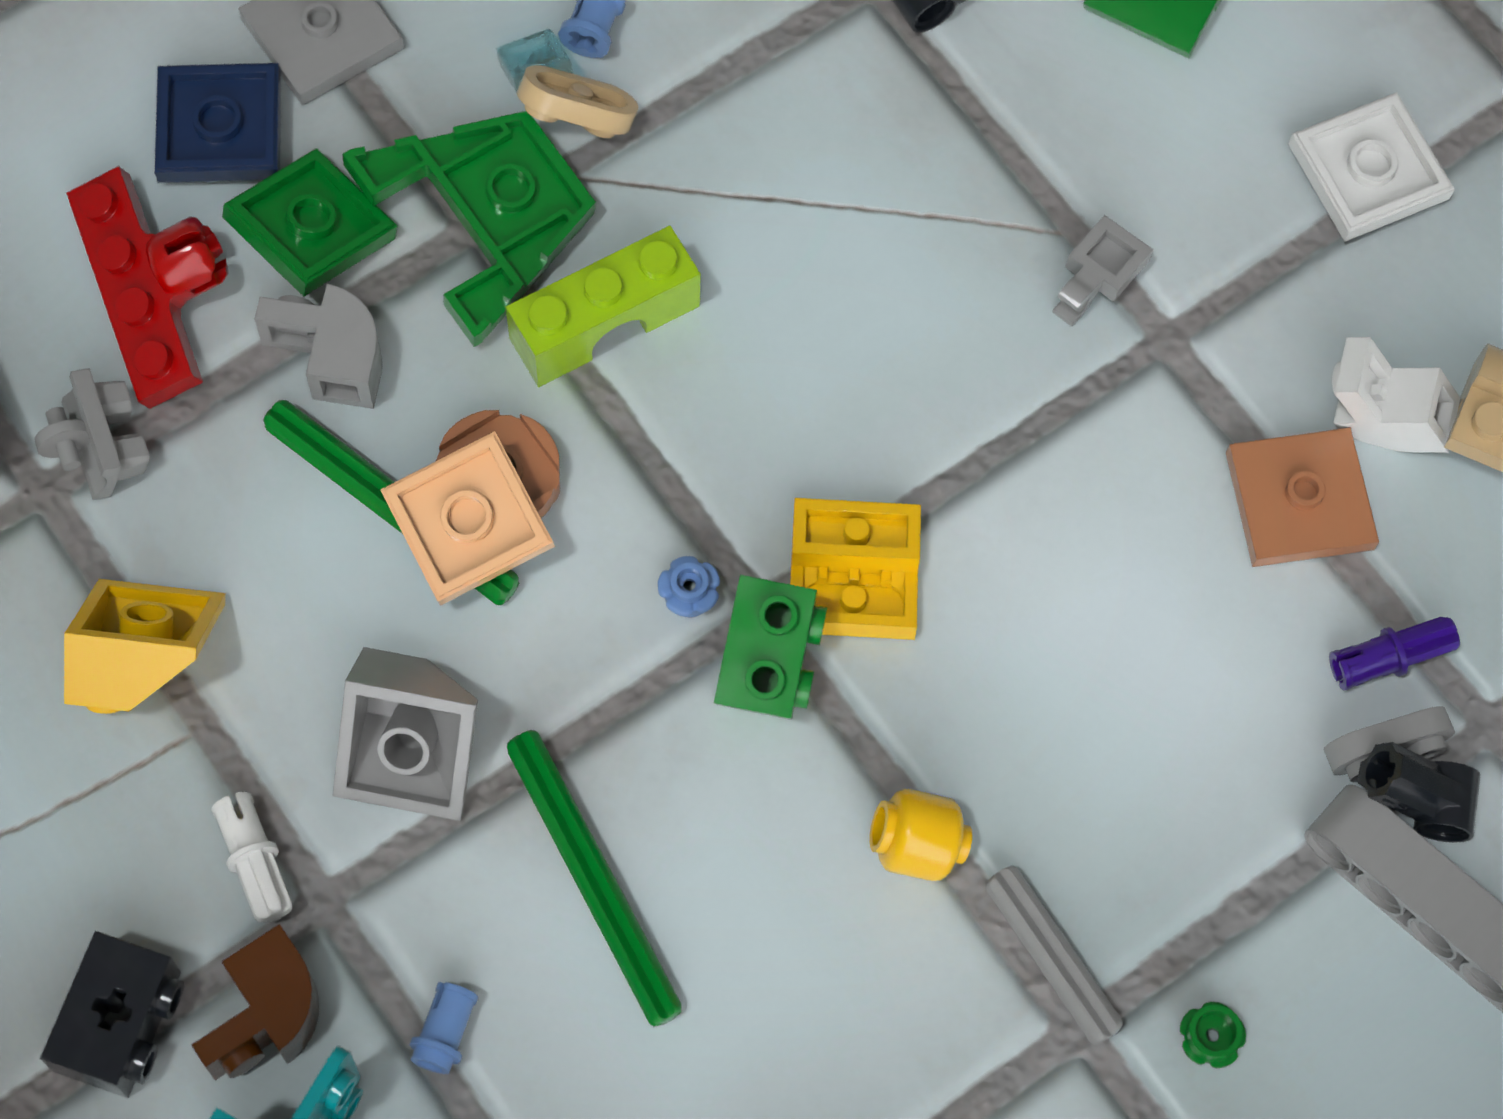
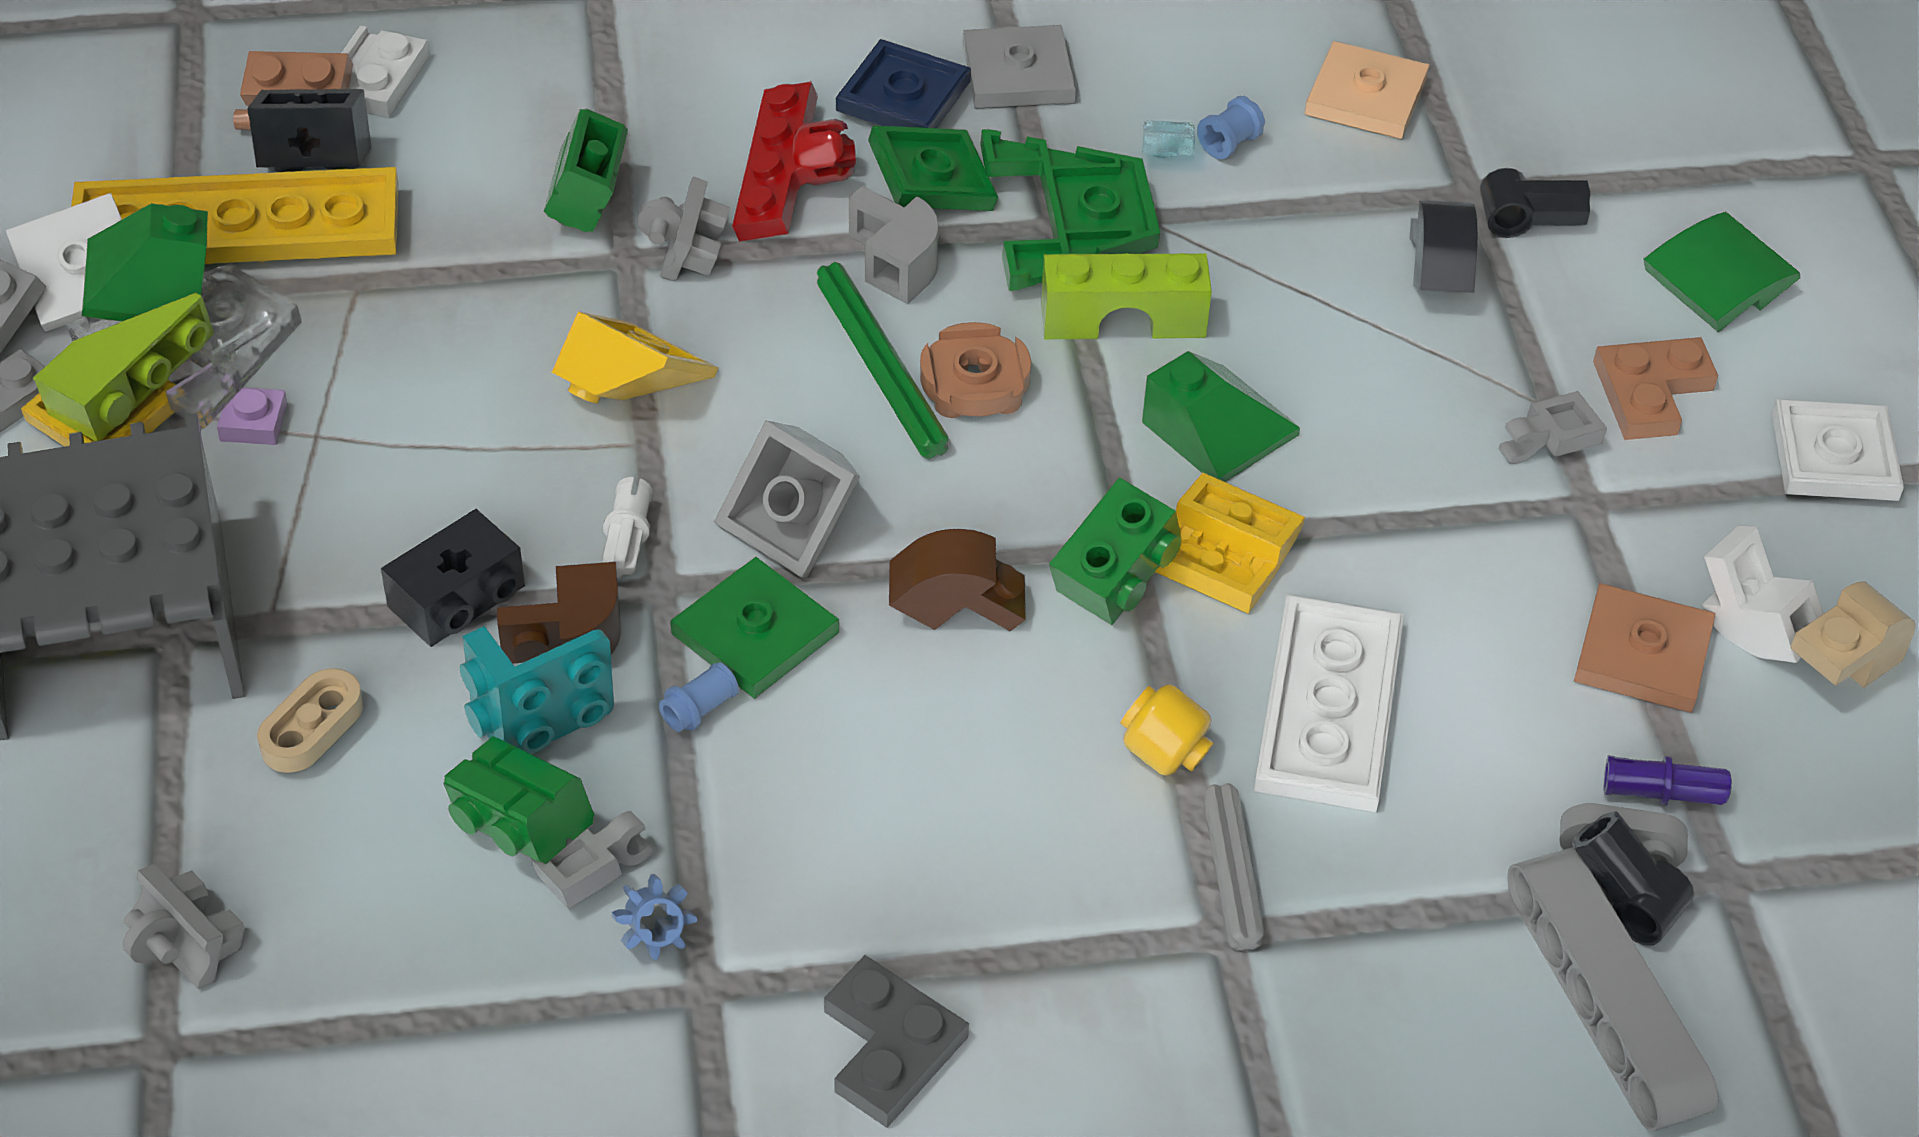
camera: 30 degrees right, 20 degrees down
light nougat plate [381,431,555,606] -> none
green axle [507,730,682,1027] -> none
tan plate [517,65,639,138] -> none
medium blue plate [658,556,720,617] -> none
green plate [1180,1002,1246,1069] -> none
none -> green plate [670,557,839,699]
none -> reddish brown brick [889,529,1026,631]
none -> green slope [1142,351,1300,482]
none -> white tile [1254,595,1404,813]
none -> black brick [1409,200,1478,293]
none -> nougat plate [1593,337,1718,440]

